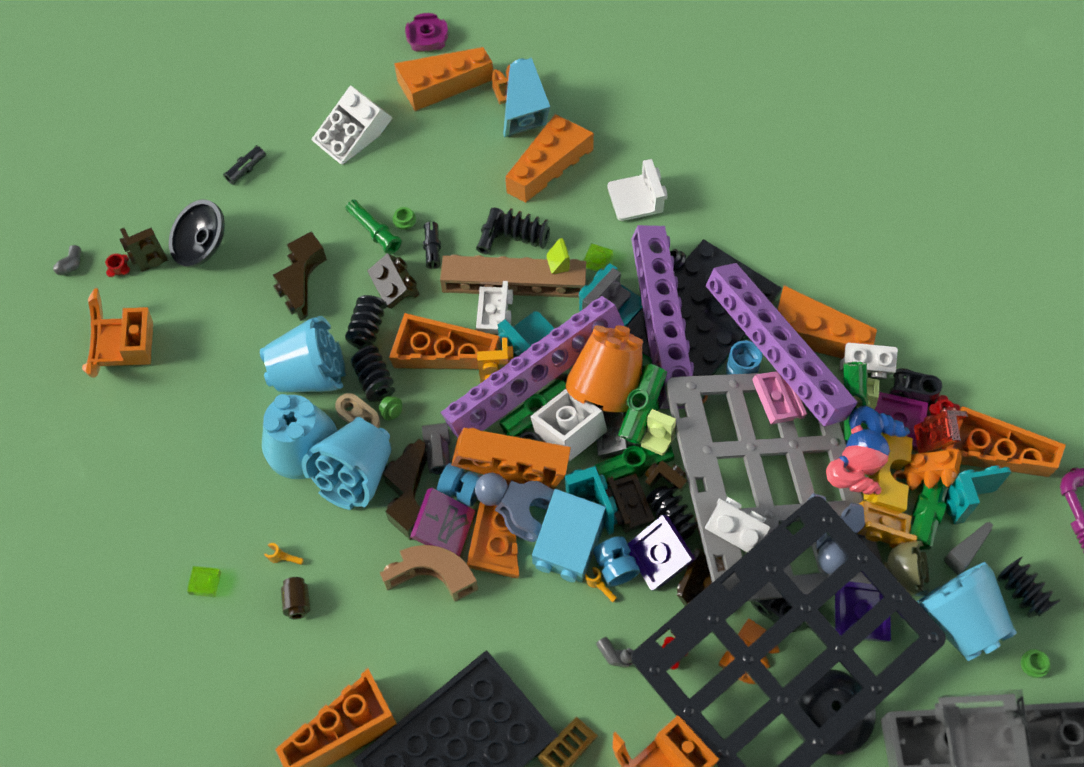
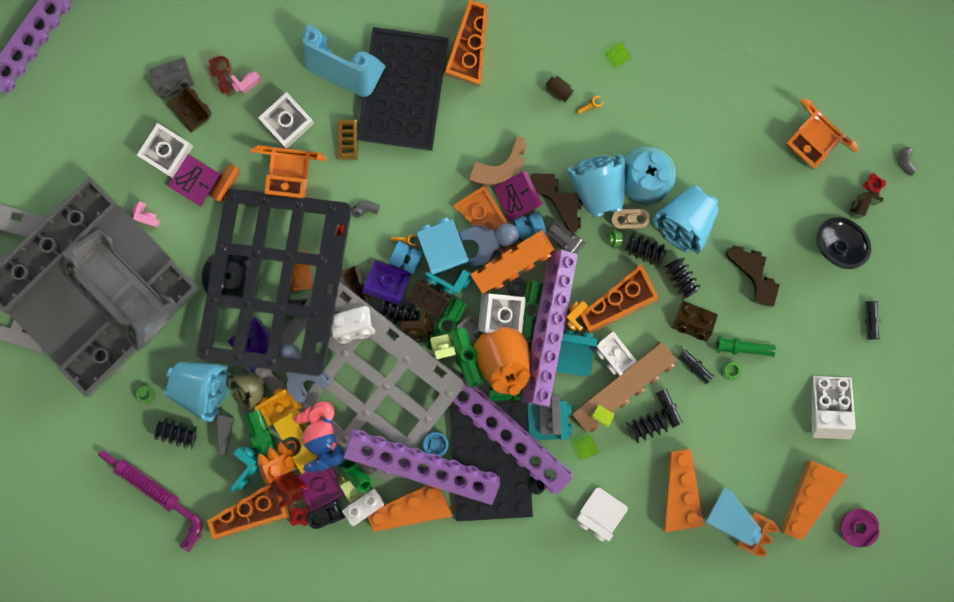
camera: 135 degrees right, 25 degrees up
bright pink plate [752,371,807,424] -> none

